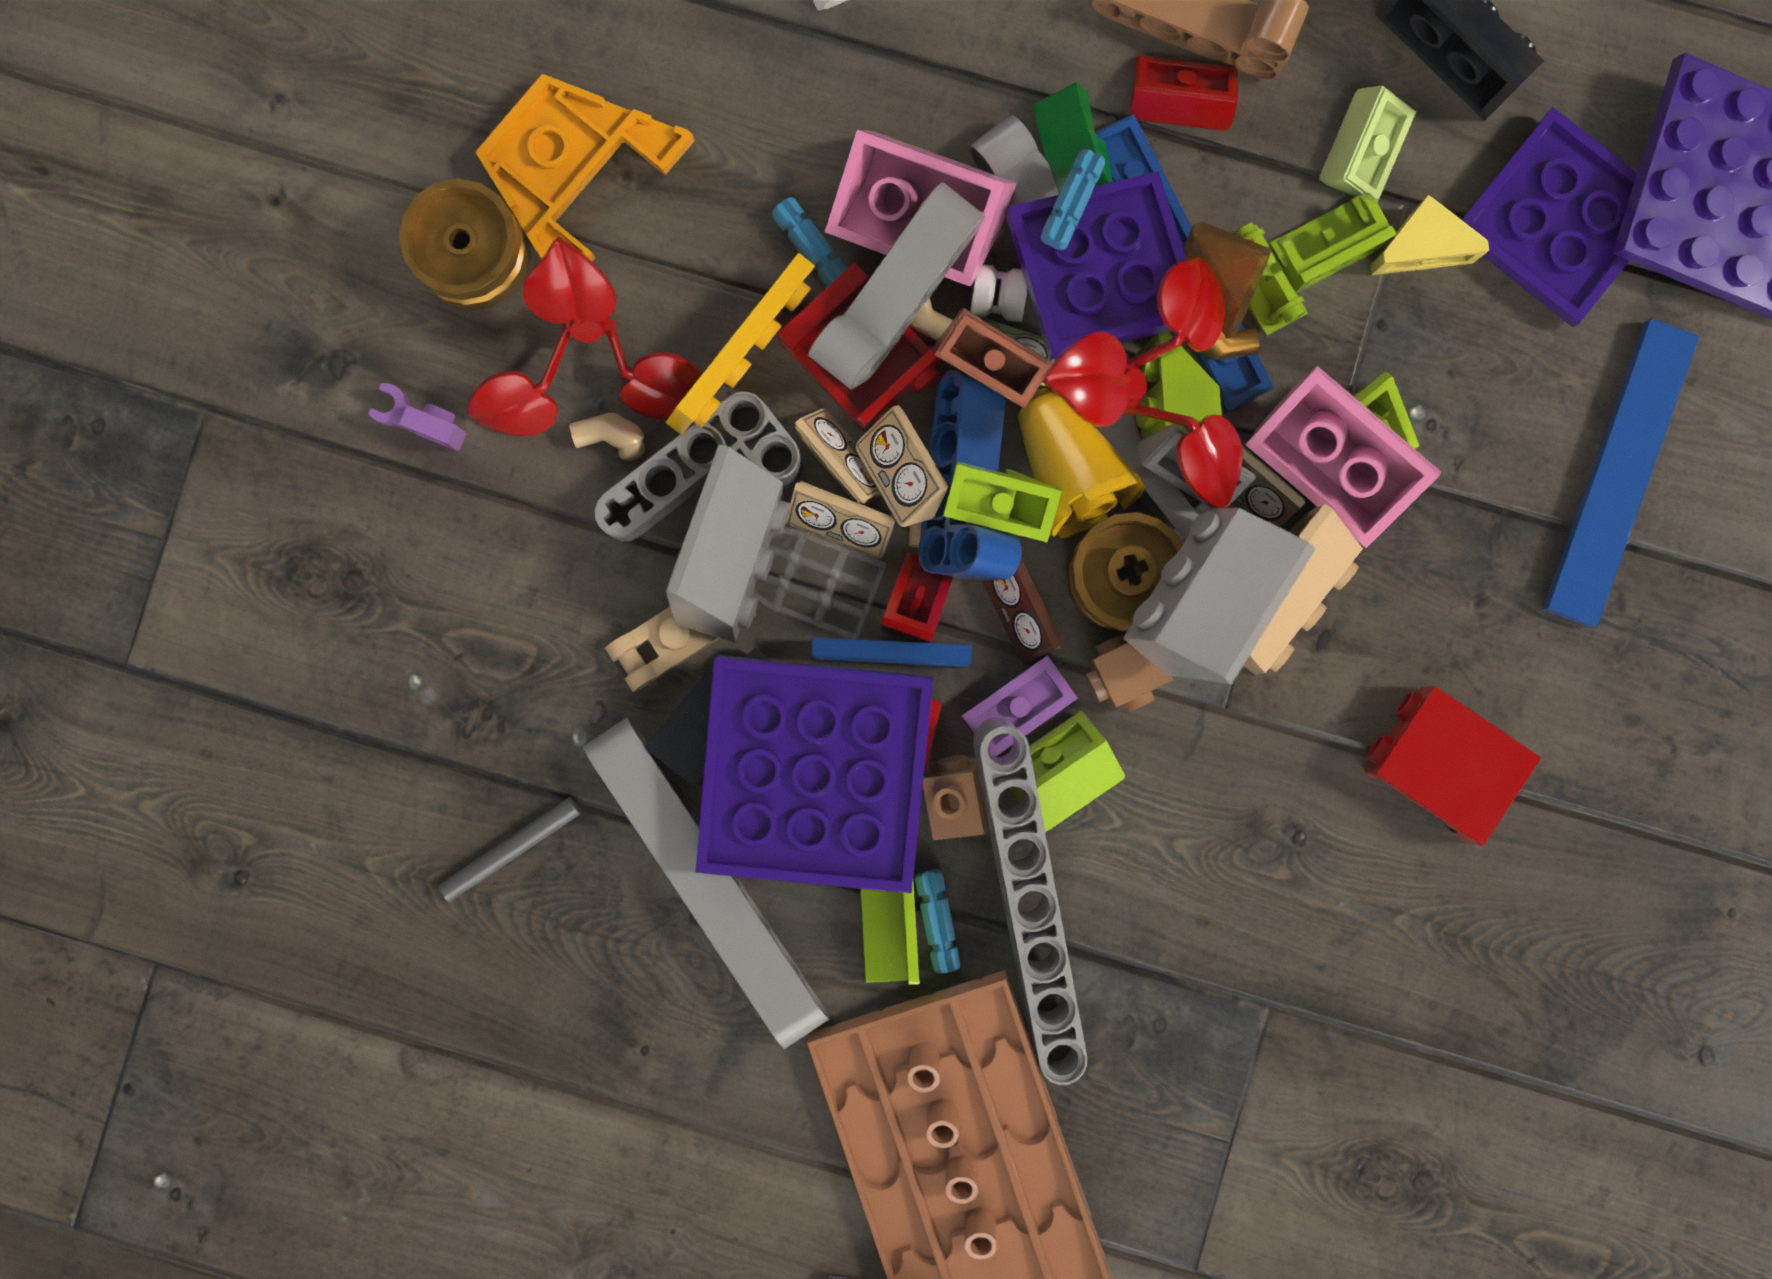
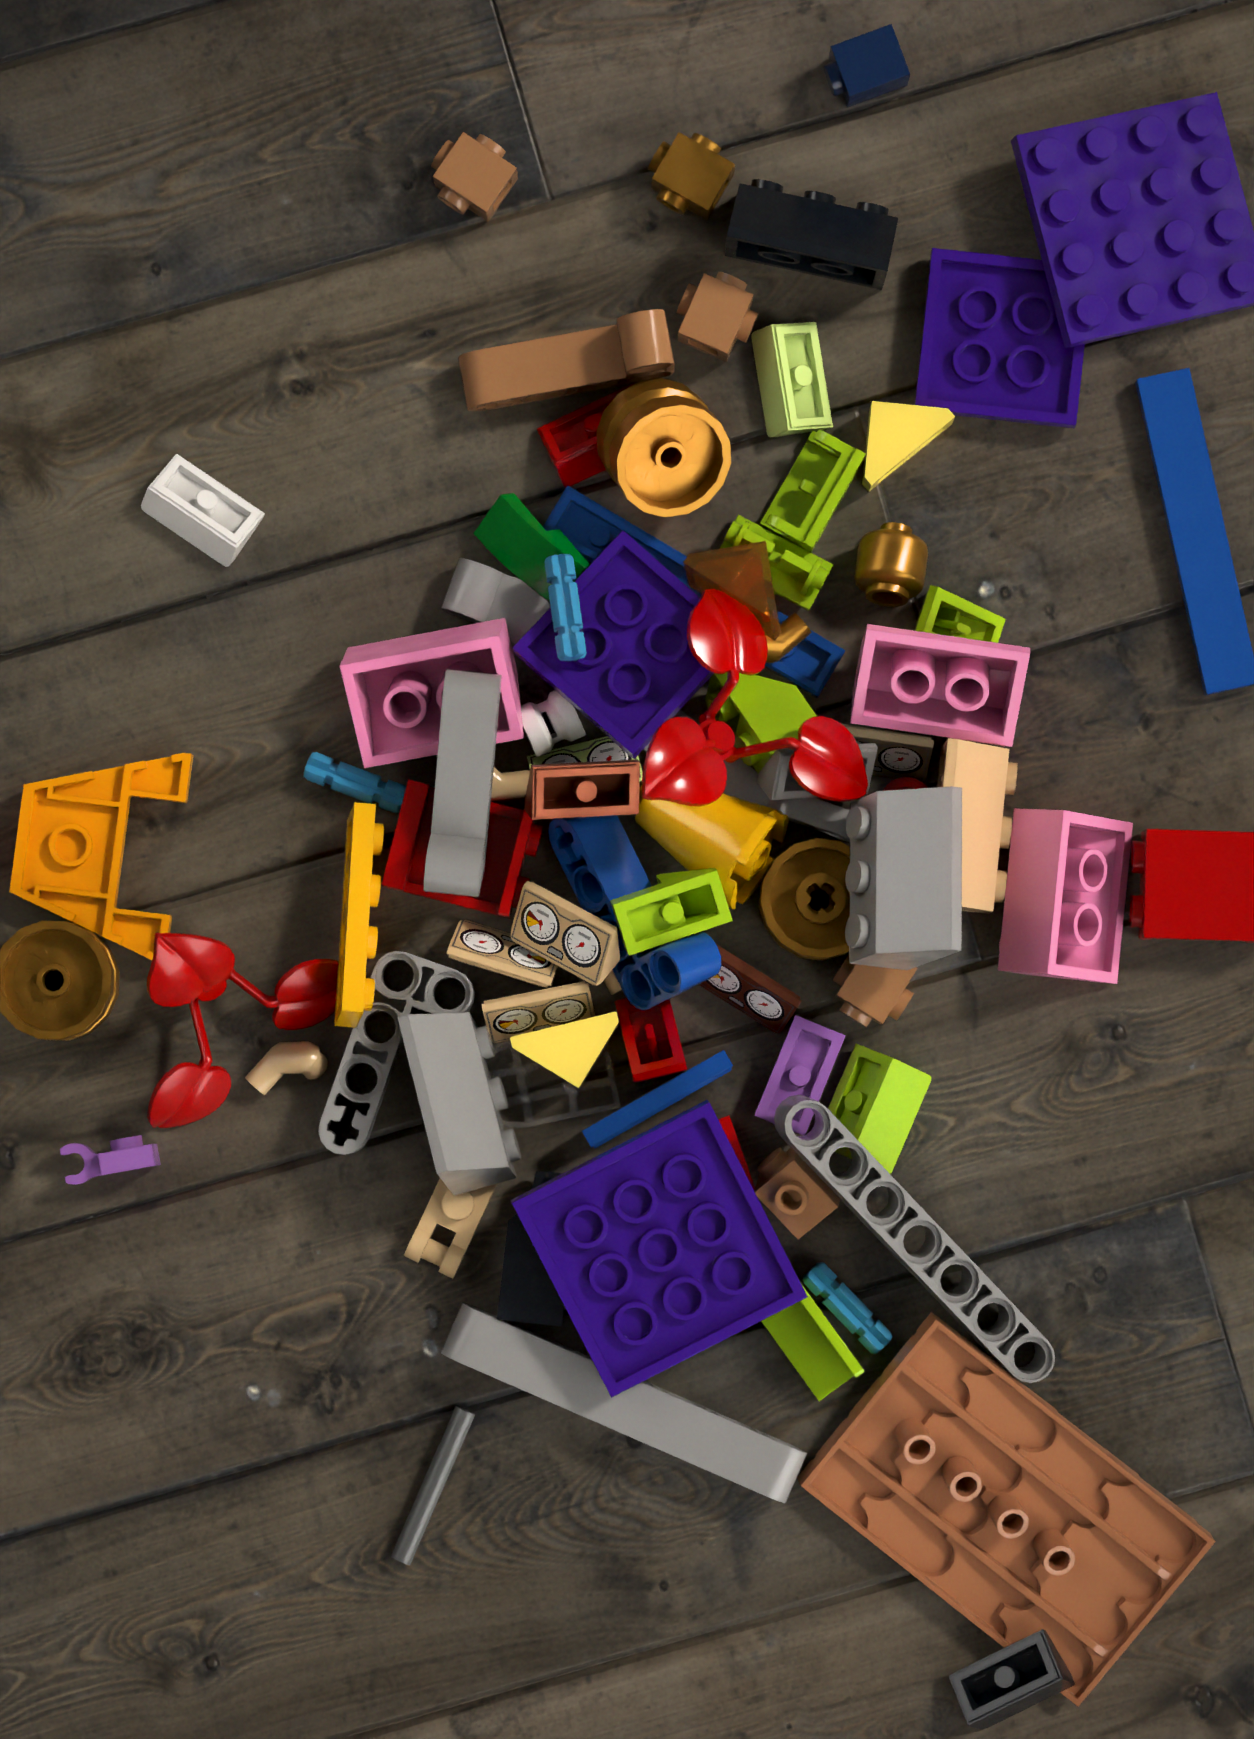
camera: 25 degrees left, 0 degrees up
none -> light yellow slope [510,1012,619,1088]
none -> wheel [596,378,731,517]
none -> medium nougat brick [676,272,759,362]
none -> pearl gold head [854,522,928,607]
none -> bright pink slope [998,808,1133,984]

